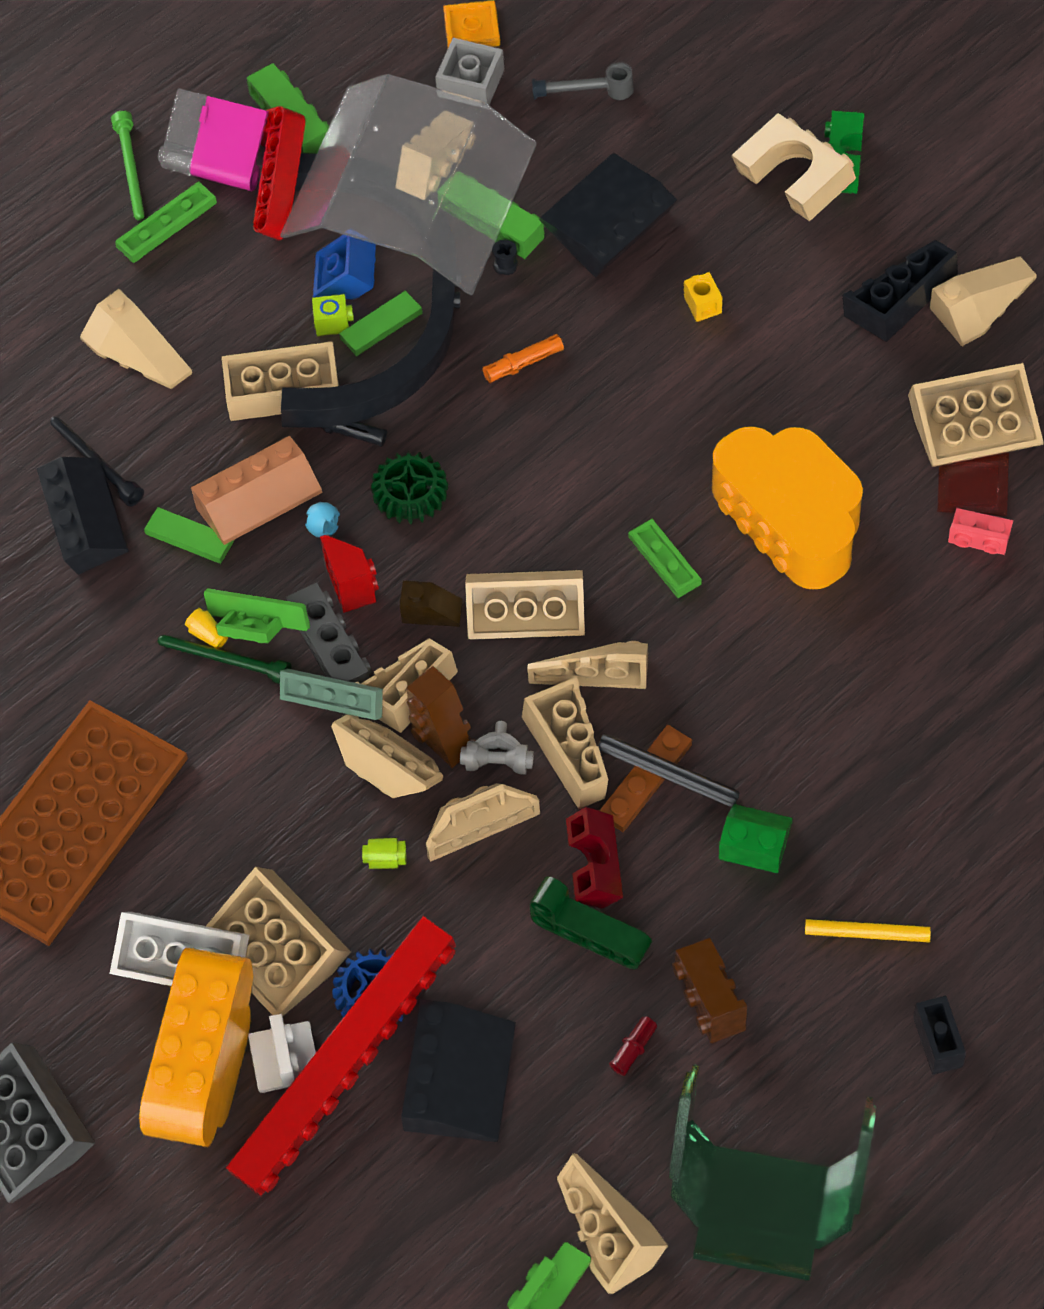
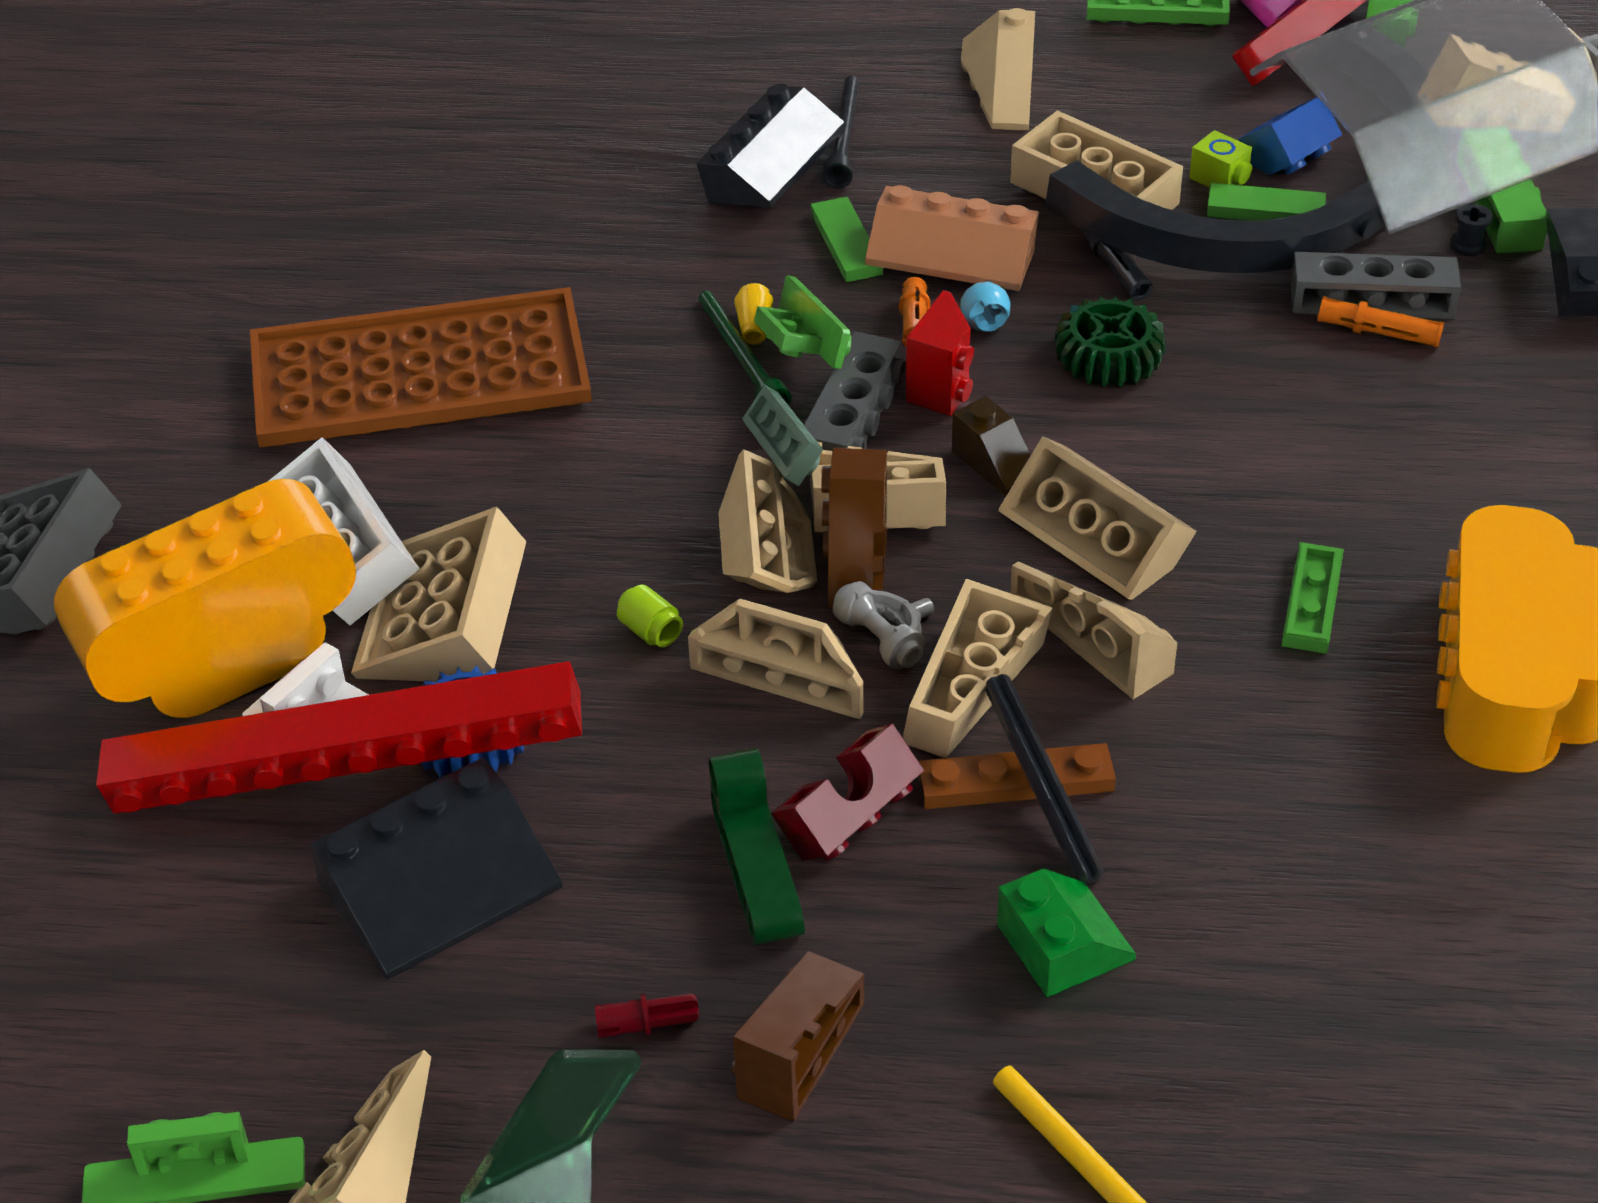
camera: 45 degrees right, 15 degrees down
none -> orange pin [899,277,931,347]
none -> dark grey brick [1290,252,1461,319]

